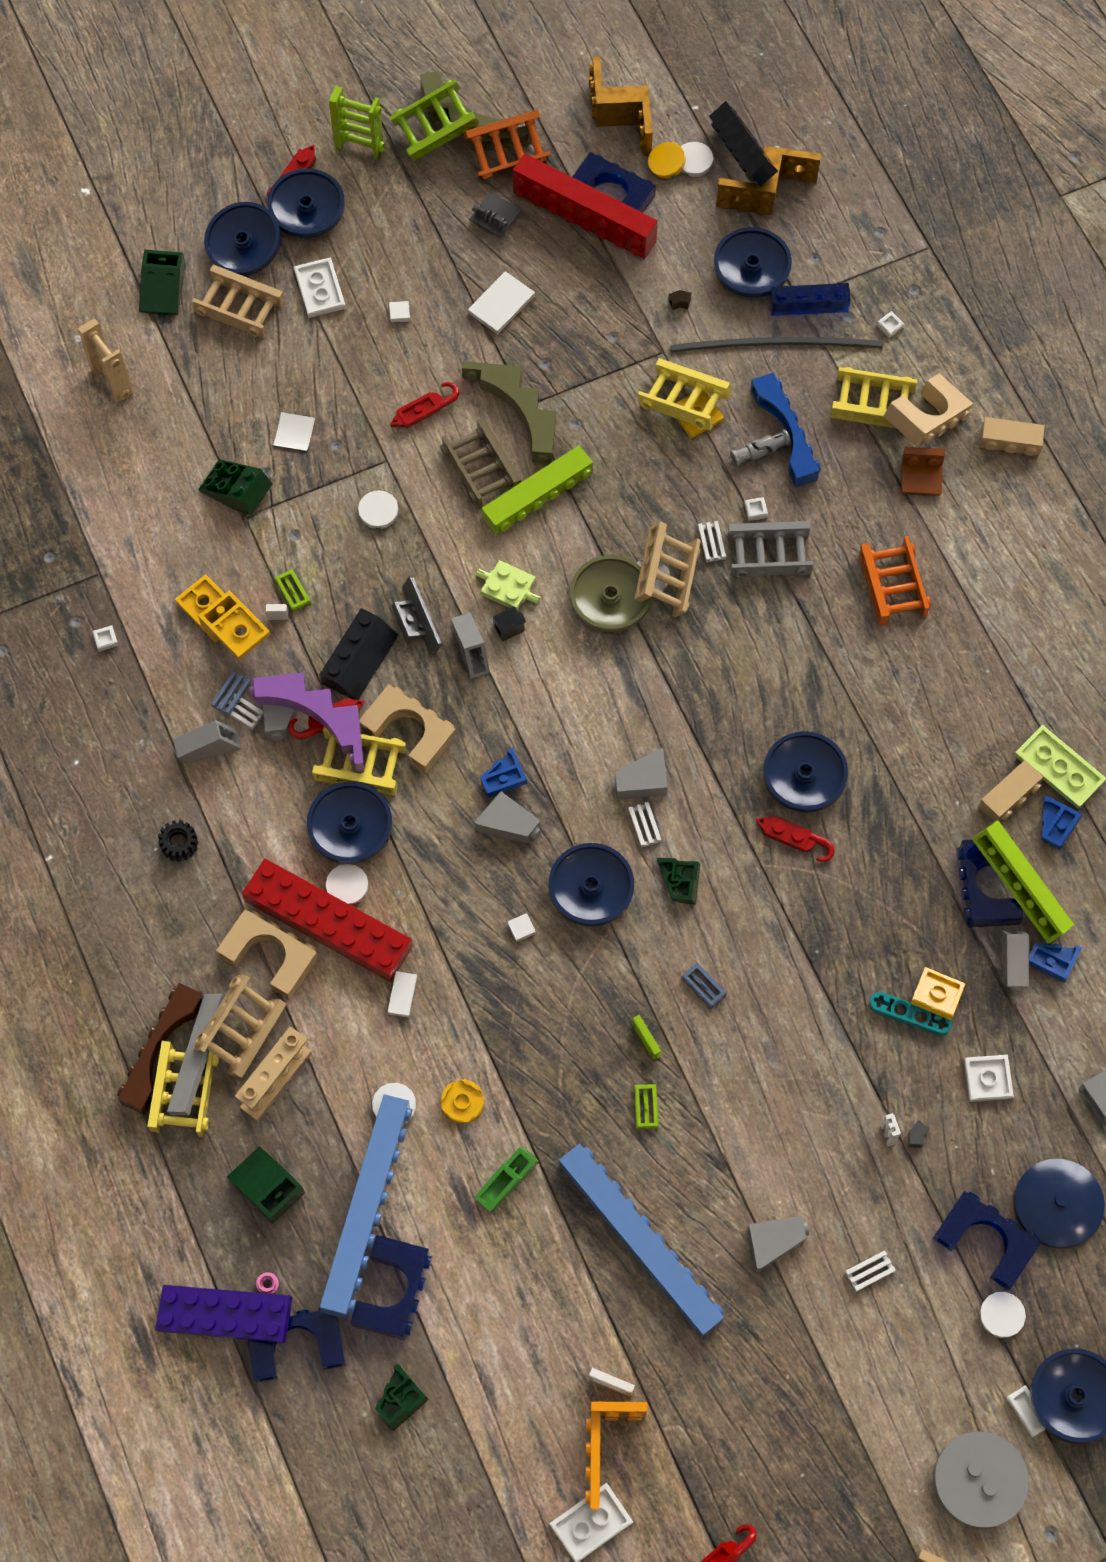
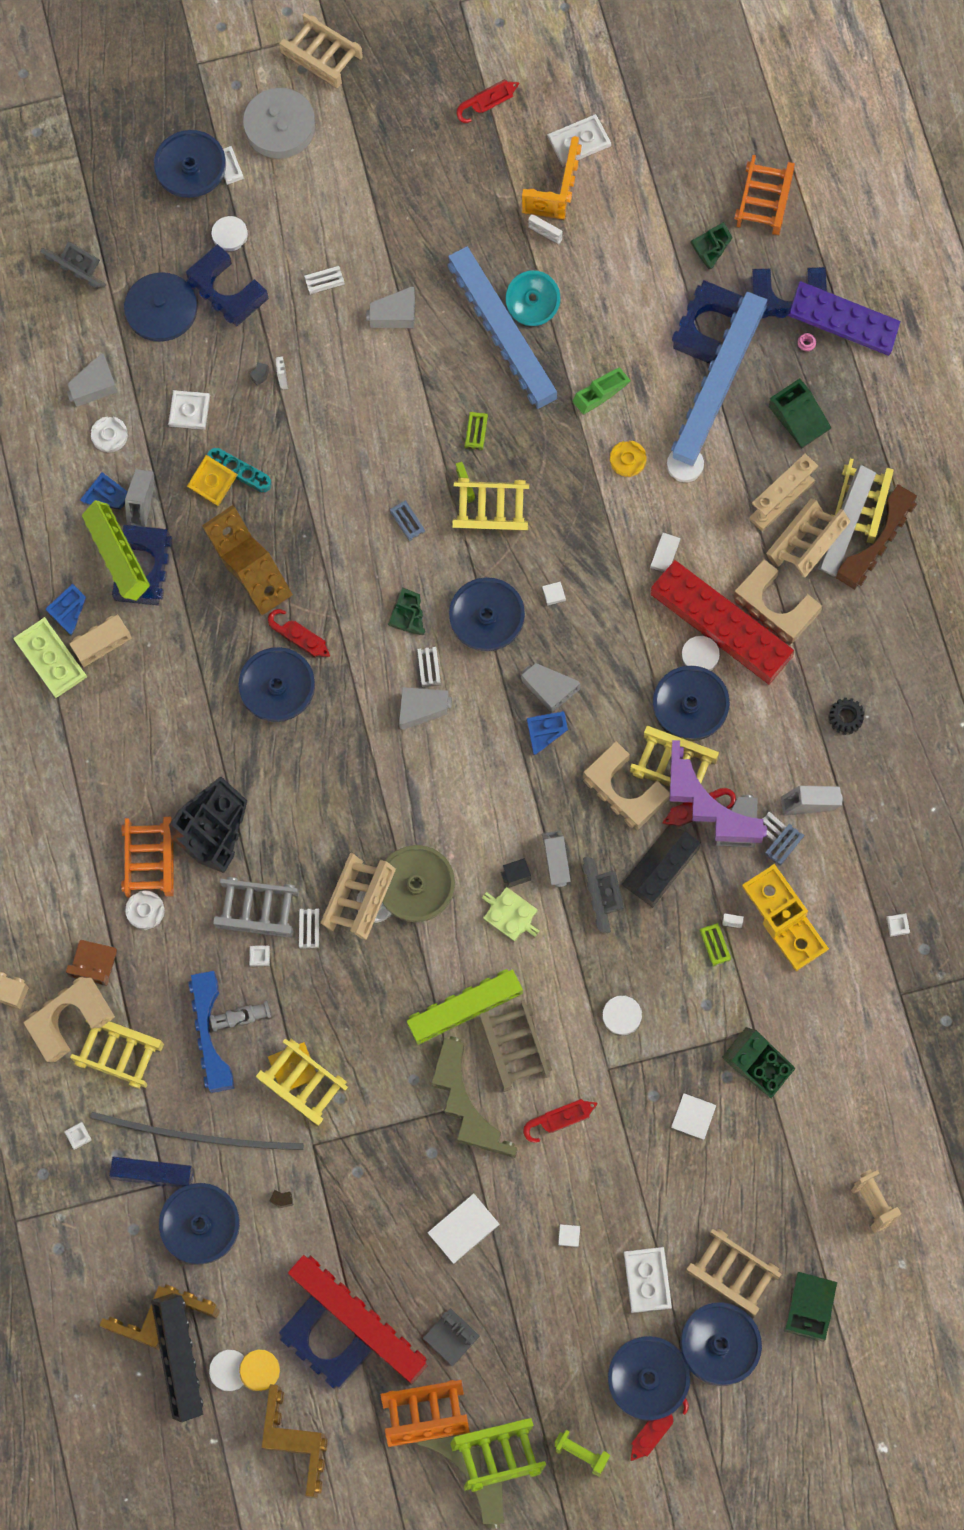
camera: 165 degrees left, 5 degrees up
none -> white tile [91,417,128,453]
none -> white tile [125,891,165,930]
none -> black wedge [169,777,248,873]
none -> pearl gold bracket [202,505,293,616]
none -> light yellow fence [453,478,529,530]
none -> teal dish [506,270,561,326]
none -> orange fence [734,155,795,235]

